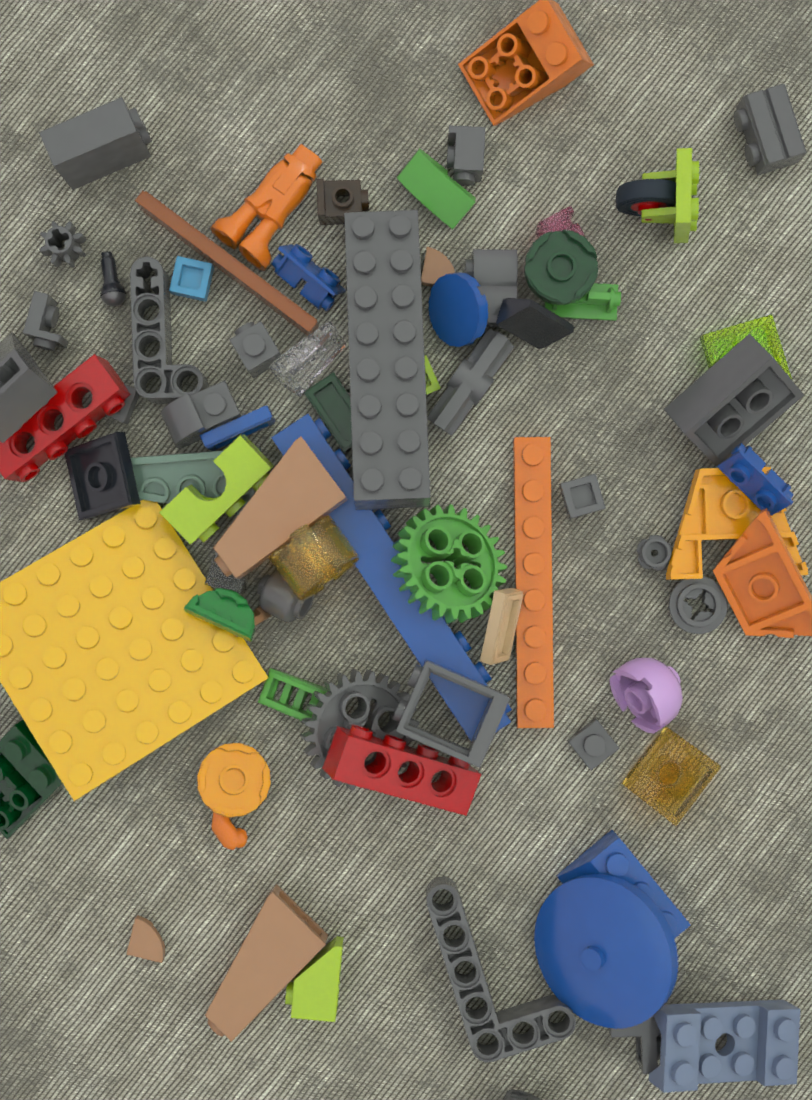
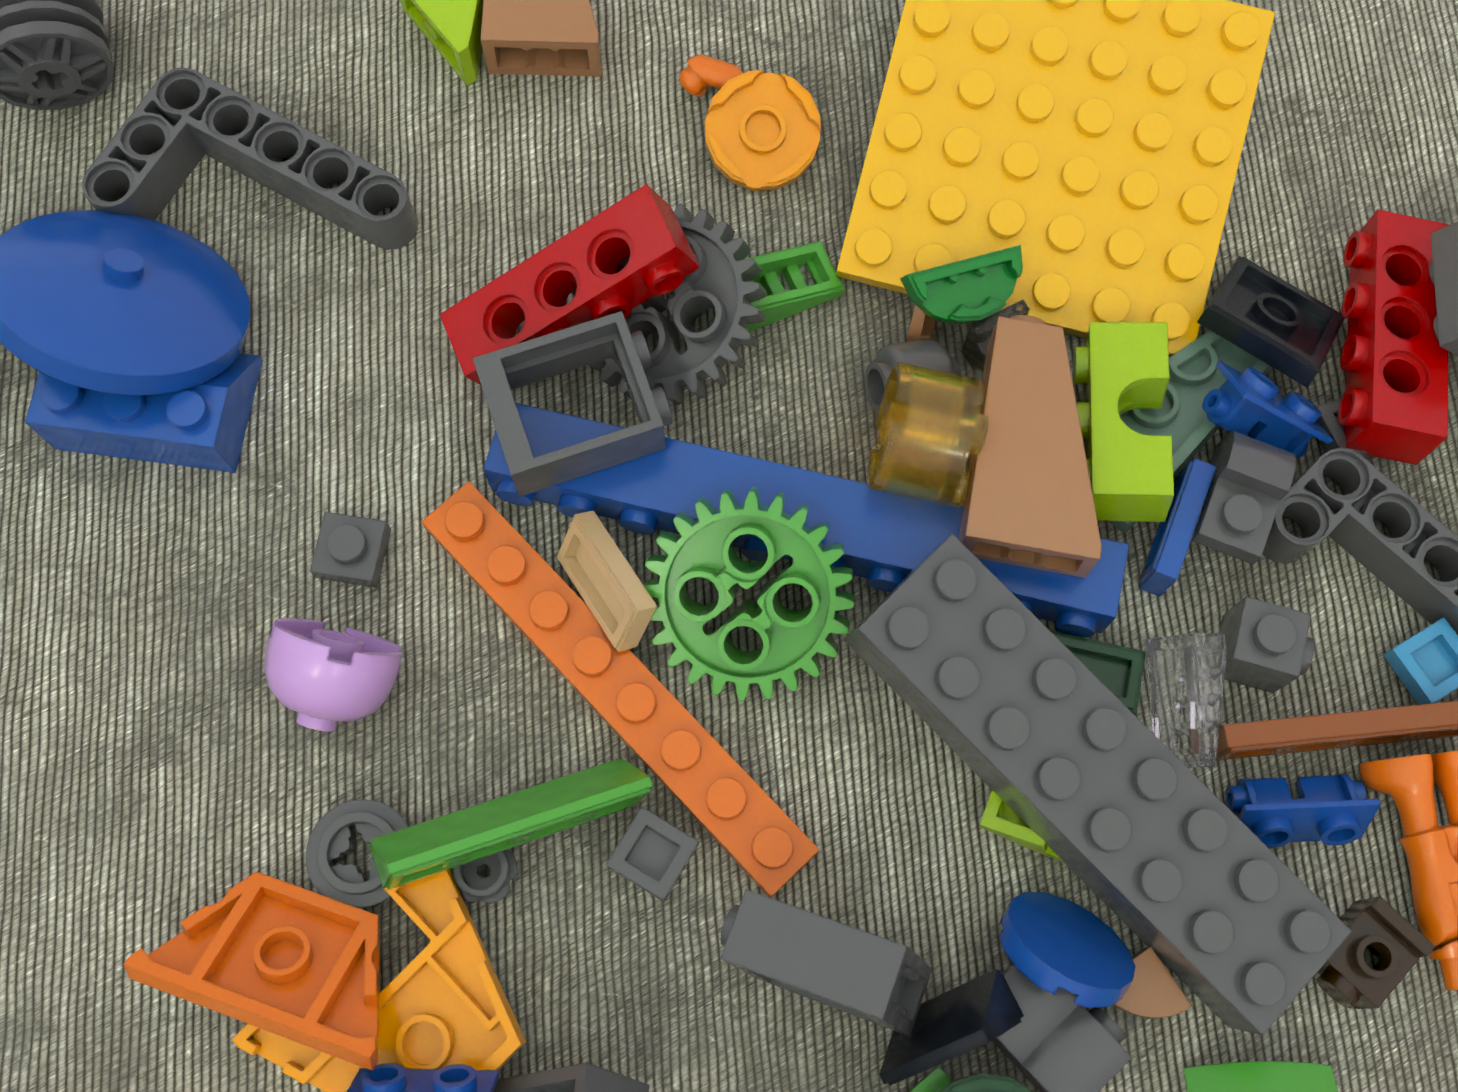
camera: 135 degrees right, 15 degrees down
dark grey piece [427,329,514,436] -> none
clear yellow slope [622,726,721,826] -> none
none -> bright green slope [370,759,653,890]
none -> dark grey window [720,889,932,1037]
none -> blue hinge [1202,360,1334,459]

